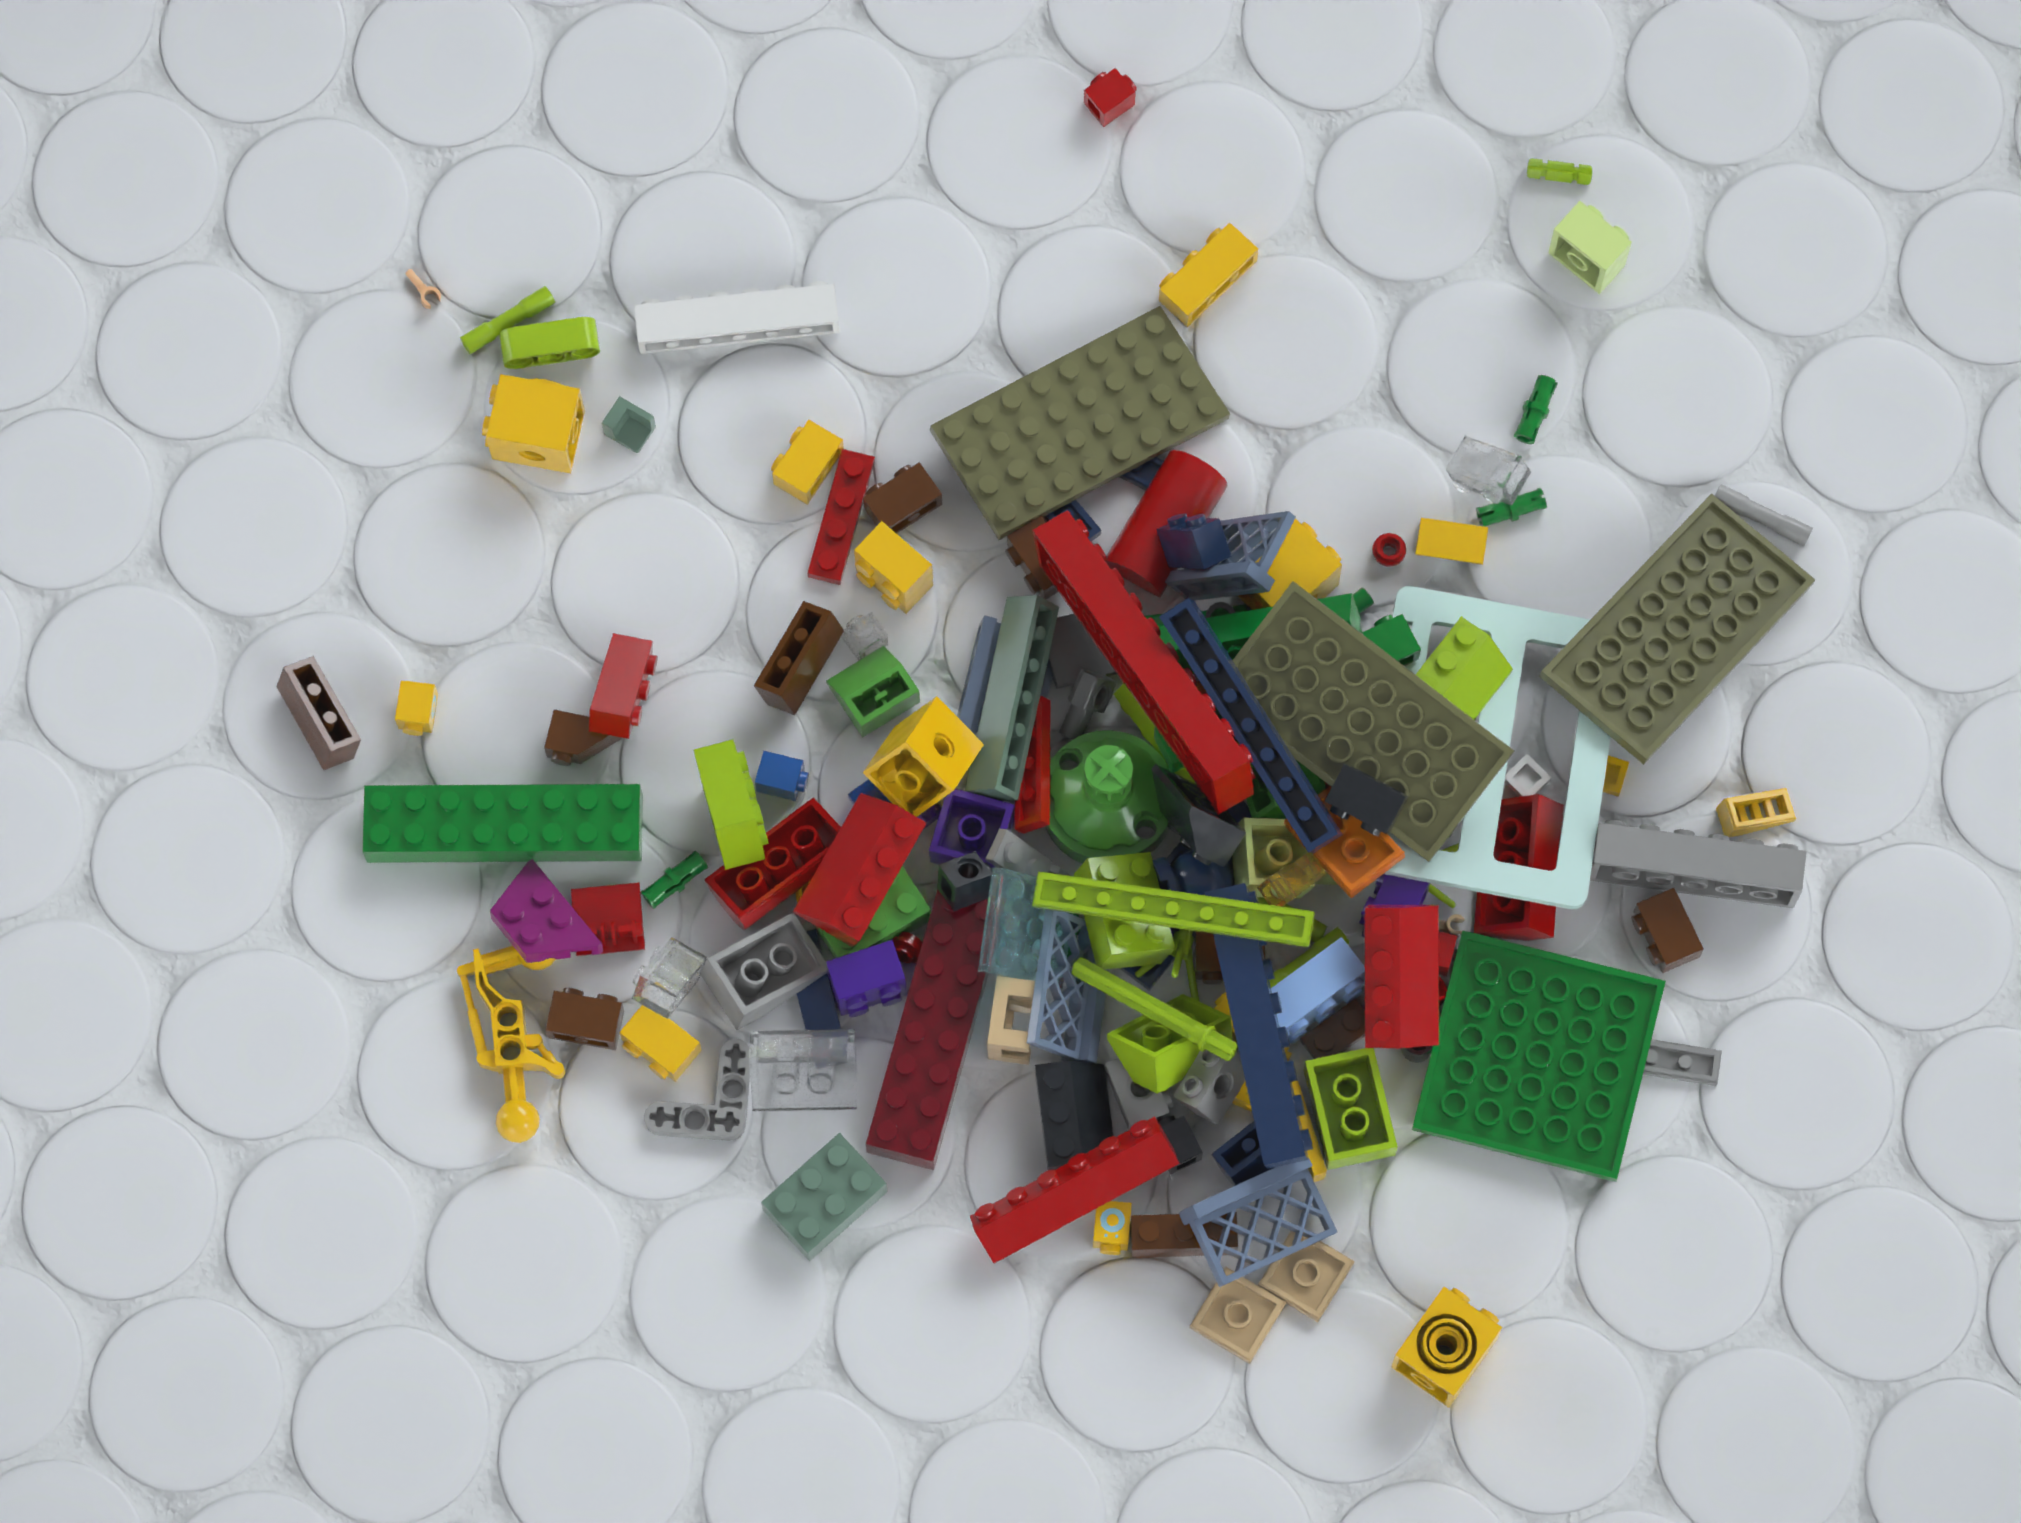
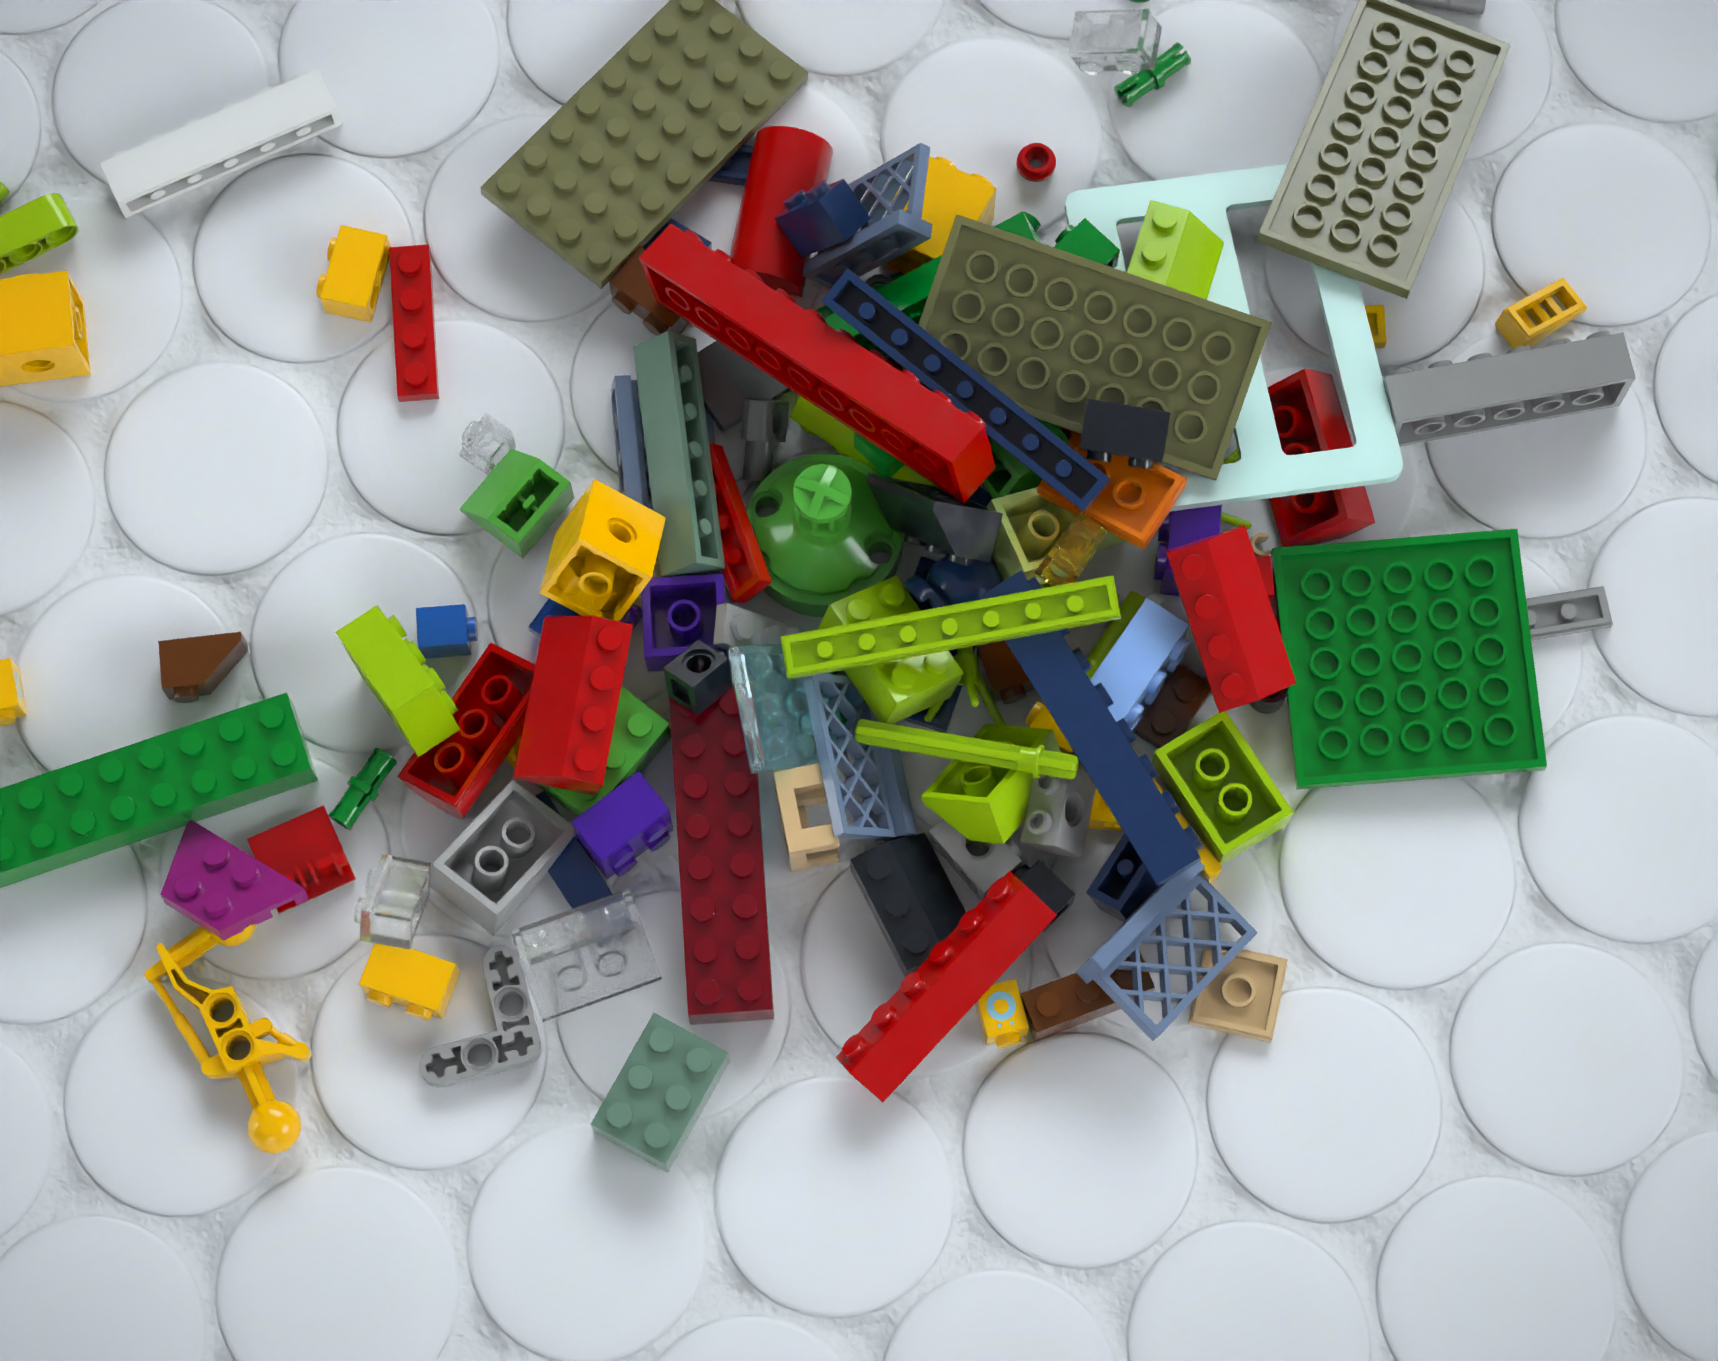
camera: 20 degrees left, 0 degrees up
reddish brown brick [545,988,624,1050] -> none
red brick [589,633,658,739] -> none
sand green panel [601,396,656,453] -> none
reddish brown brick [754,601,844,715] -> none
yellow brick [854,521,933,614] -> none
reddish brown brick [863,462,943,534] -> none
red plate [892,932,922,964] -> none
tan tile [1189,1267,1286,1364] -> none
yellow brick [1391,1287,1503,1408] -> none
yellow hinge [1415,517,1488,565] -> none
white plate [1504,754,1552,797] -> none
reddish brown brick [1631,888,1704,973] -> none

